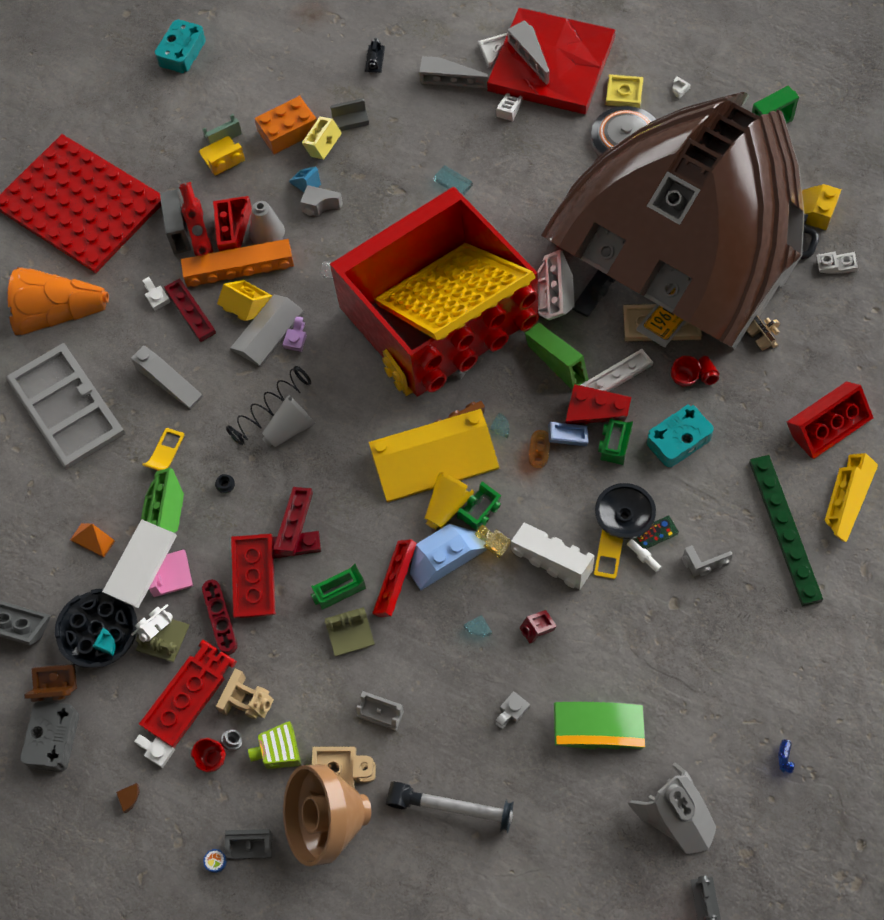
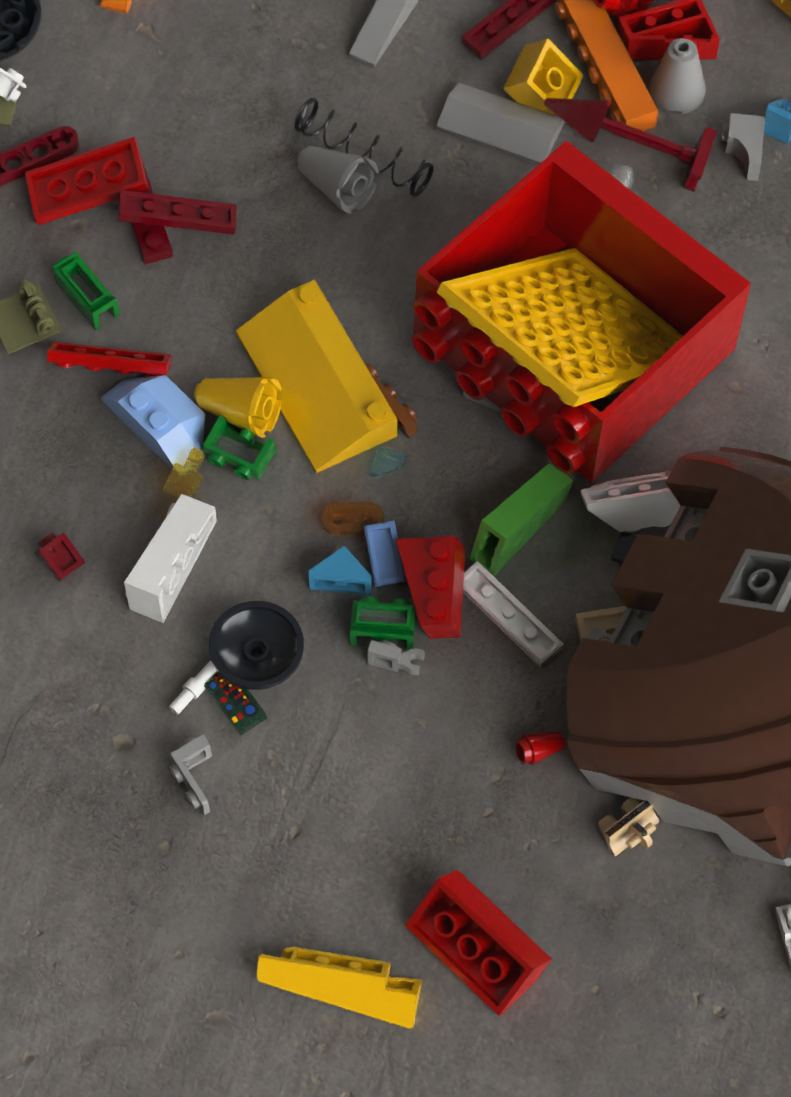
camera: 75 degrees right, 0 degrees up
white tile [102,519,177,608] -> none
bright green wedge [141,468,184,533] -> none
yellow piece [143,428,185,470] -> none
bright pink bracket [149,550,193,597] -> none
black plate [215,474,235,493] -> none
lavender plate [283,317,307,352] -> none
clear light blue tile [464,615,492,637] -> none
yellow piece [594,529,623,579] -> none
teal axle [646,404,714,467] -> none
red hair [671,355,701,386] -> none
dark green plate [749,455,823,607] -> none
none -> dark azure slope [309,546,372,596]
none -> light grey plate [368,640,425,675]
none -> dark red piece [544,98,717,192]

